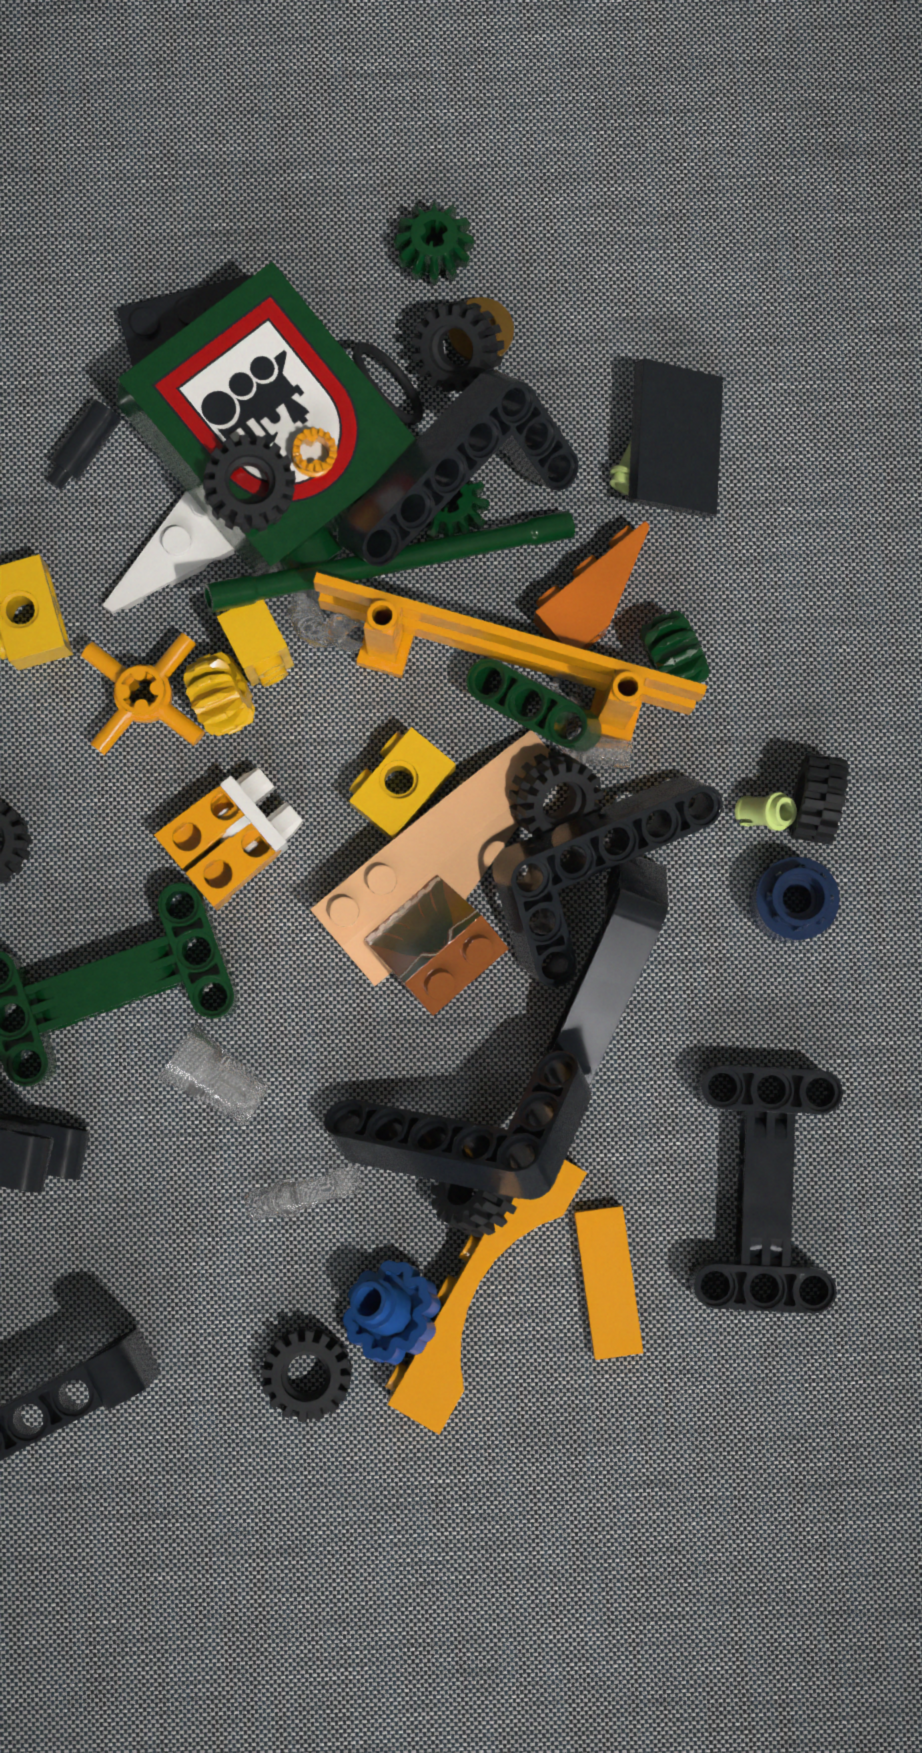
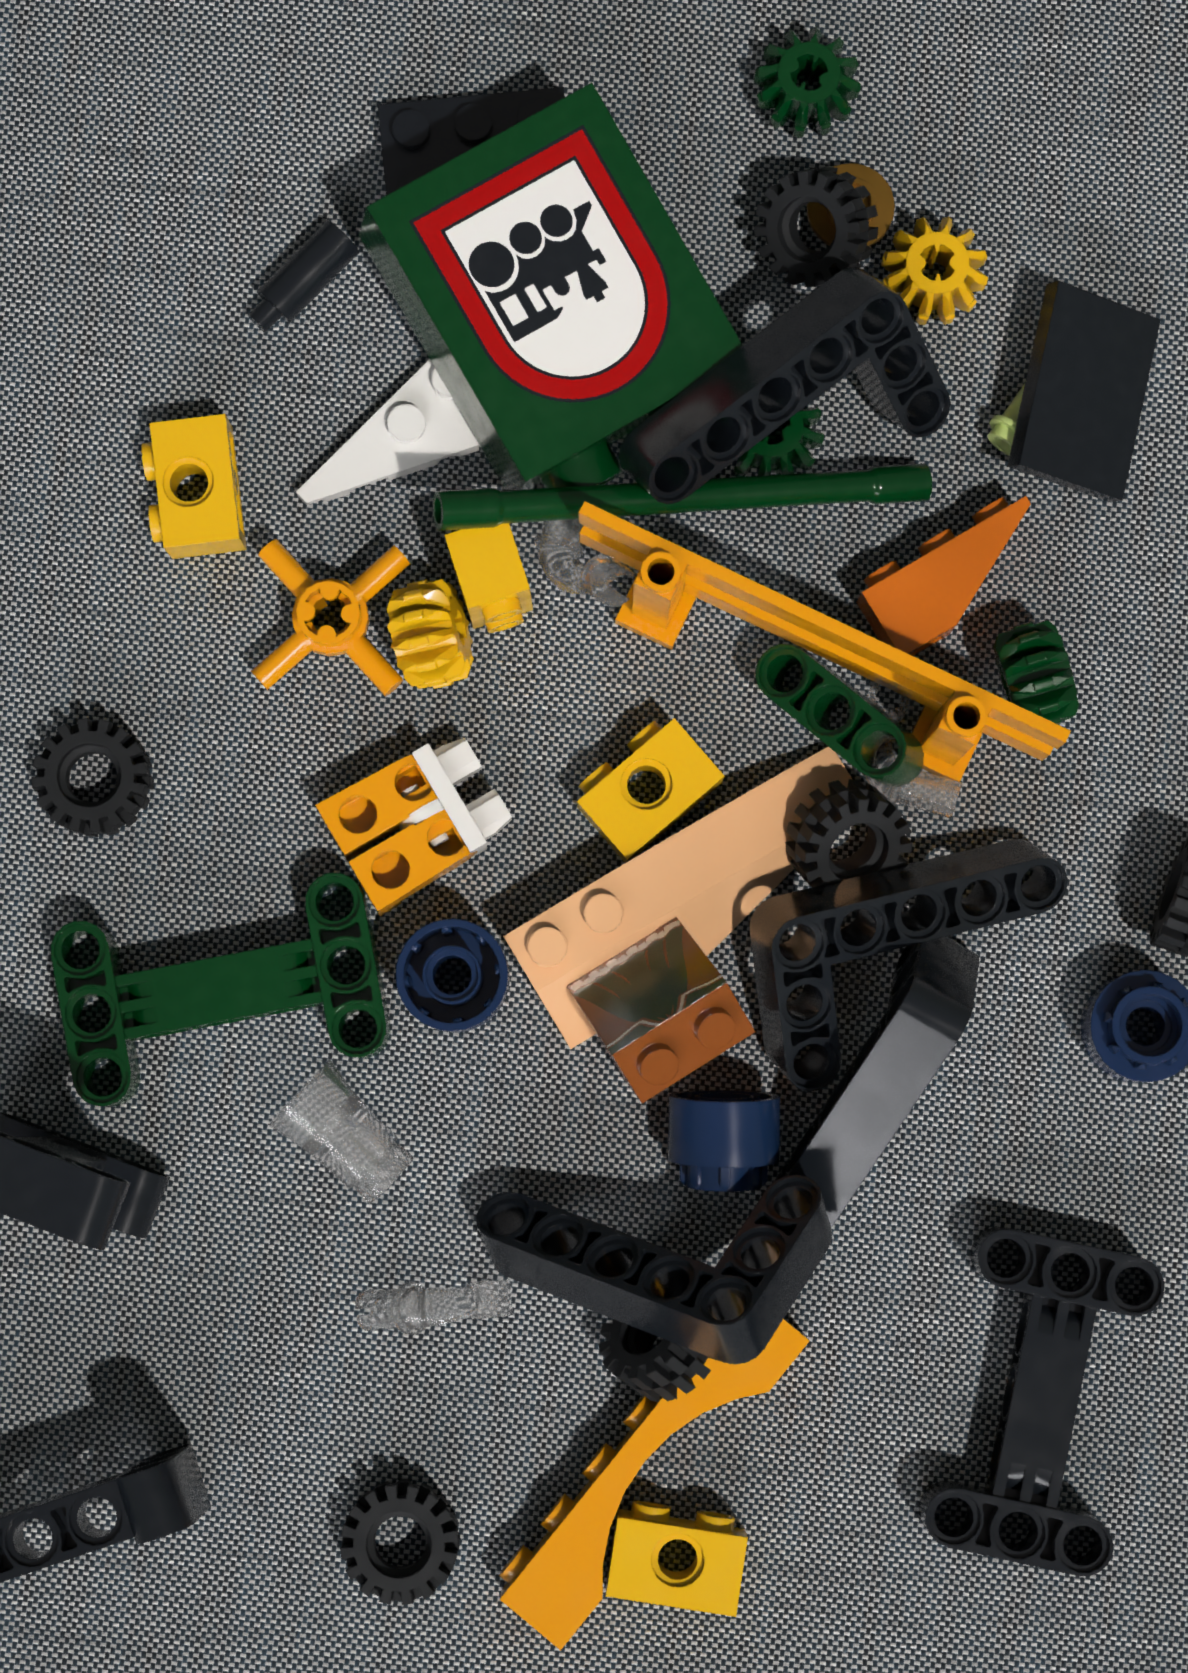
camera: 20 degrees right, 0 degrees up
black tyre [203,434,296,533] -> none
light orange bush [291,427,337,477] -> none
blue plant [343,1260,441,1365] -> none
black piece [352,342,423,425] -> none
light orange tile [573,1205,643,1360] -> none
yellowish green pin [734,792,797,831] -> none
none -> dark blue piece [396,919,510,1033]
none -> yellow brick [606,1501,748,1617]
none -> dark blue piece [668,1090,780,1192]
none -> yellow gear [881,216,988,325]

